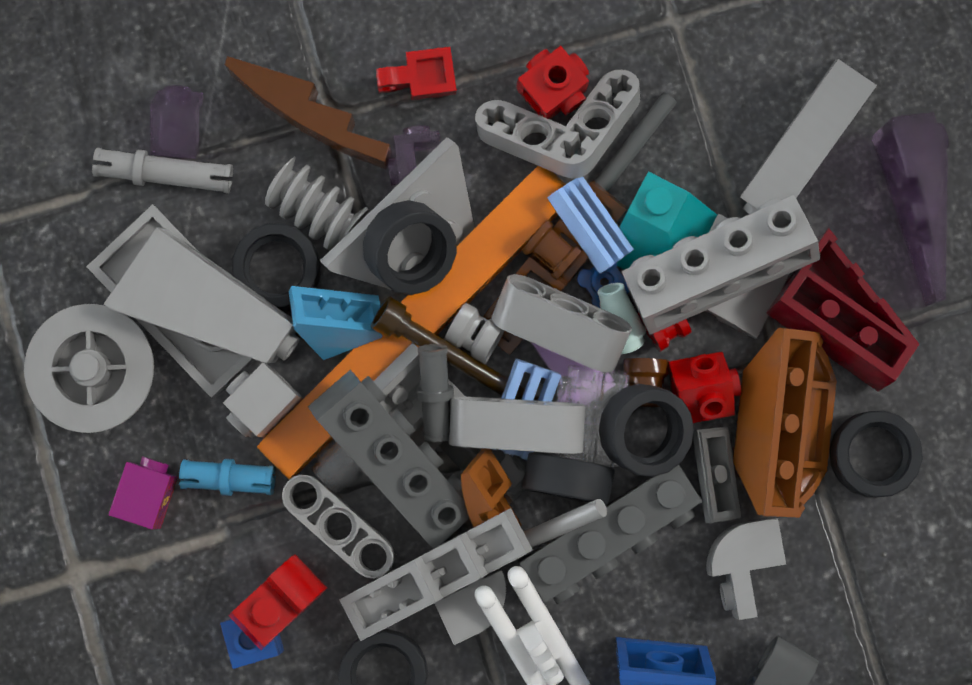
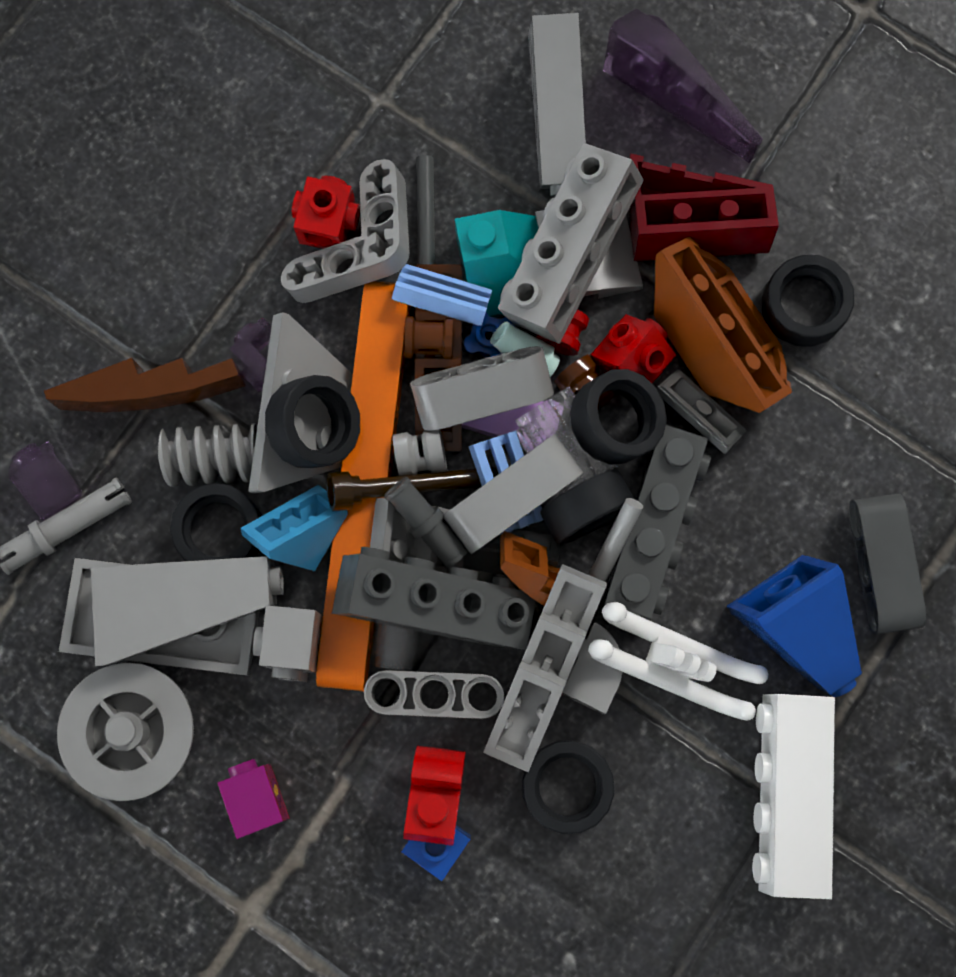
camera: 35 degrees left, 5 degrees down
dark azure pin [179,459,276,496] -> none
red plate [376,47,457,100] -> none
light grey brick [706,518,786,620] -> none

